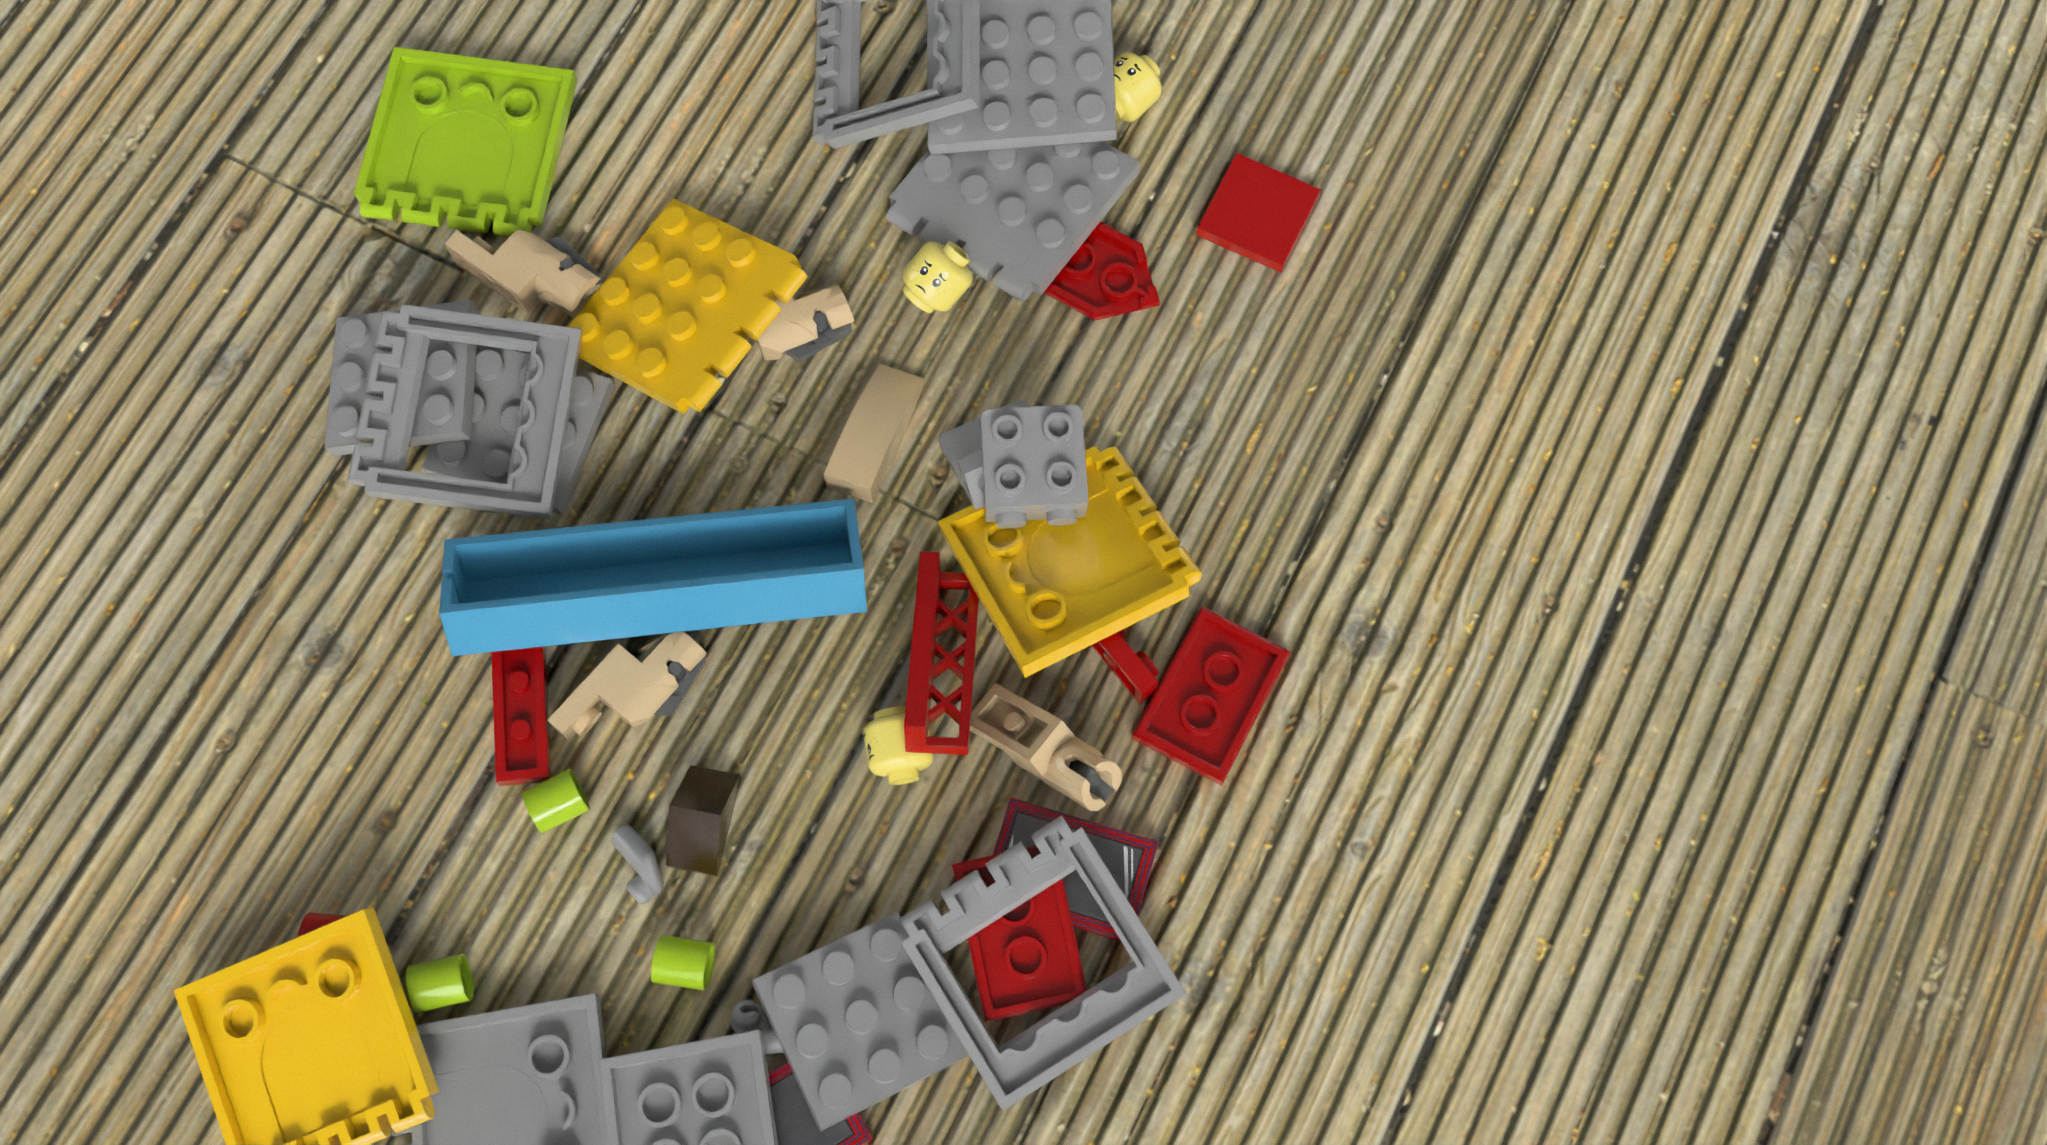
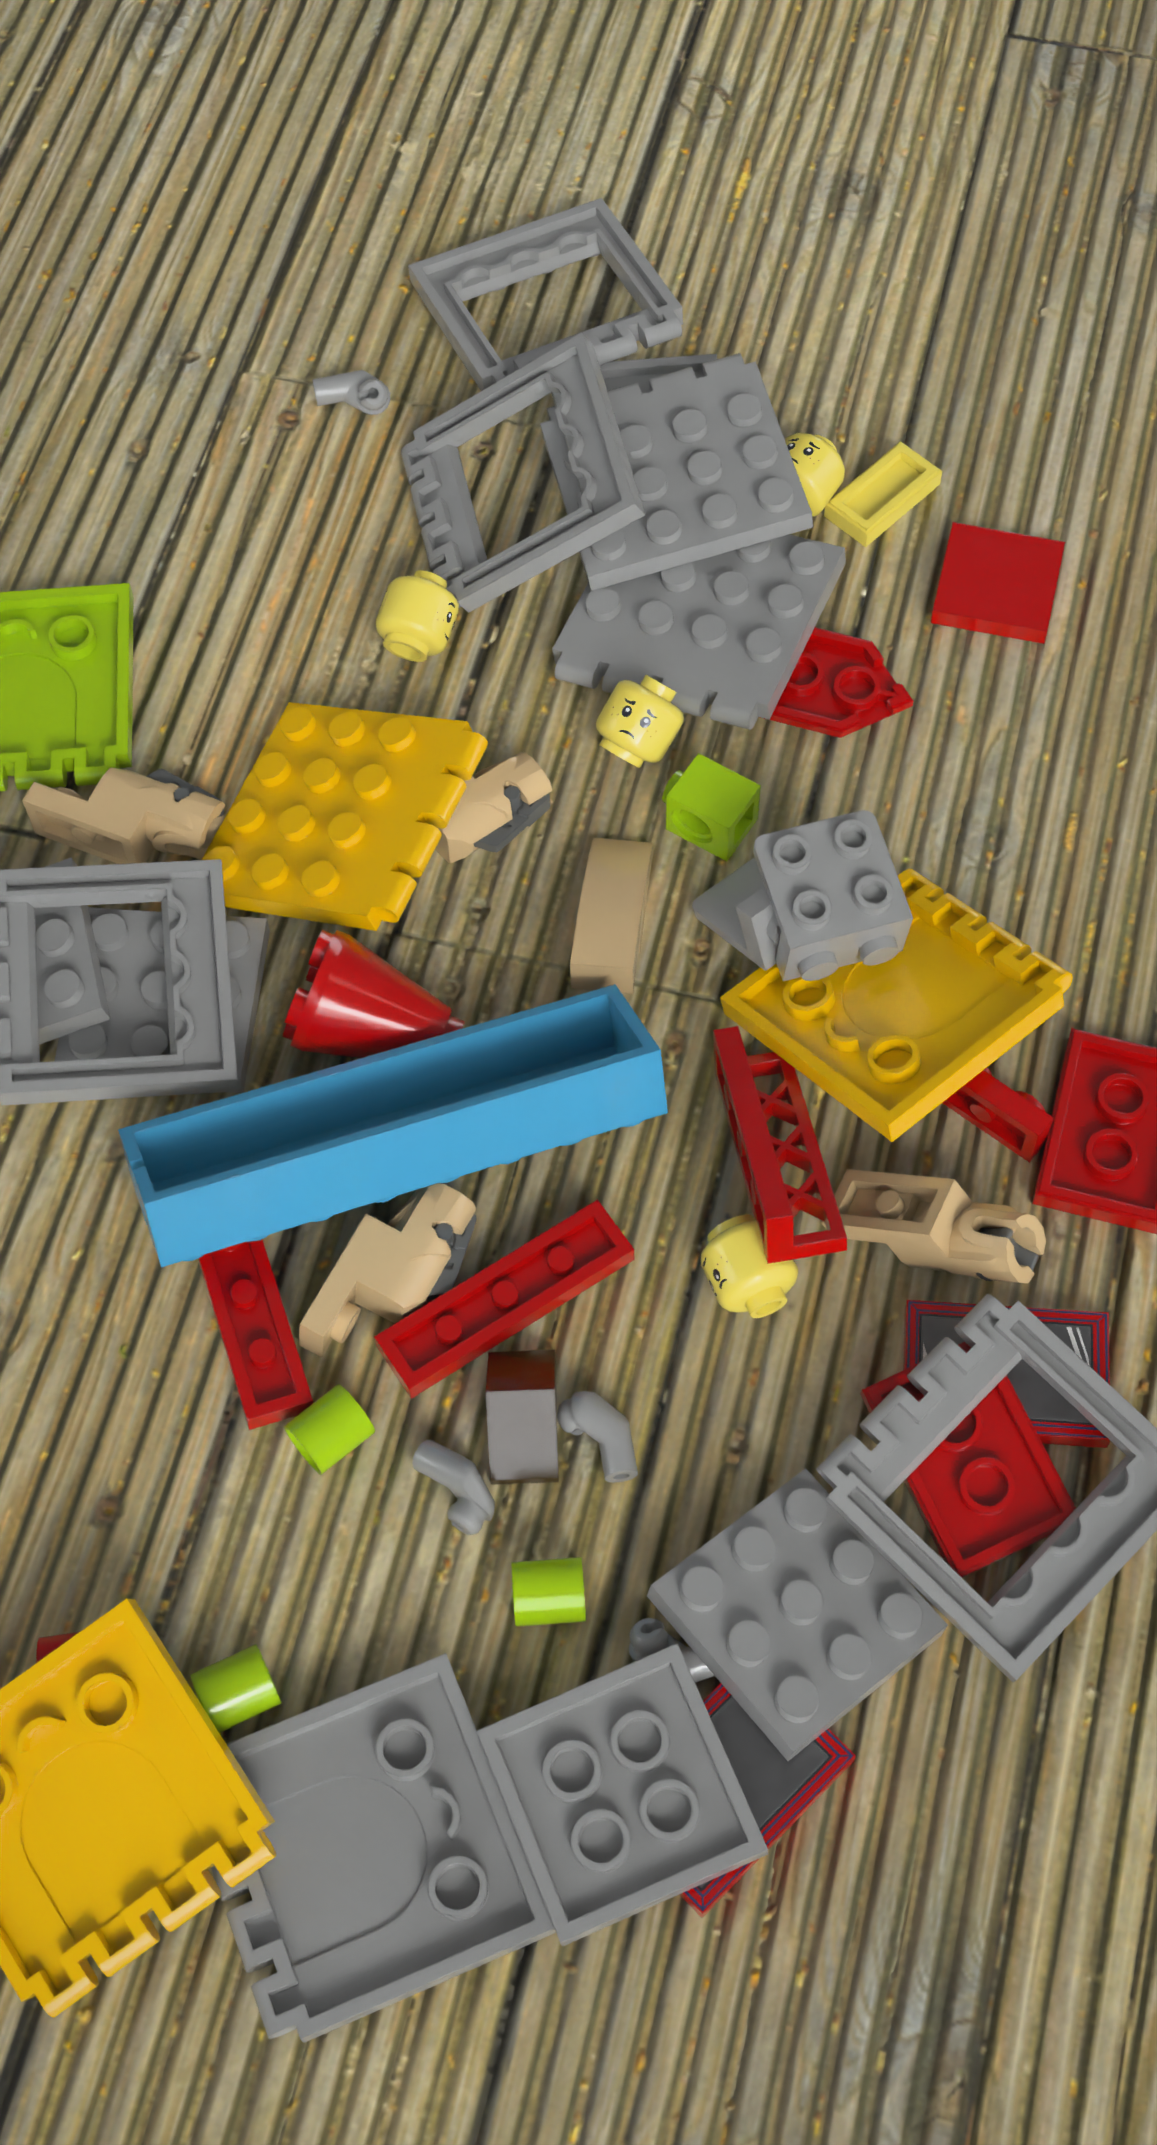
camera: 10 degrees left, 10 degrees down
none -> red cone [282,930,465,1058]
none -> red plate [374,1199,635,1399]
none -> light yellow head [376,570,459,662]
none -> light grey arm [557,1391,638,1483]
none -> lime brick [662,753,761,861]
none -> light yellow tile [824,441,942,547]

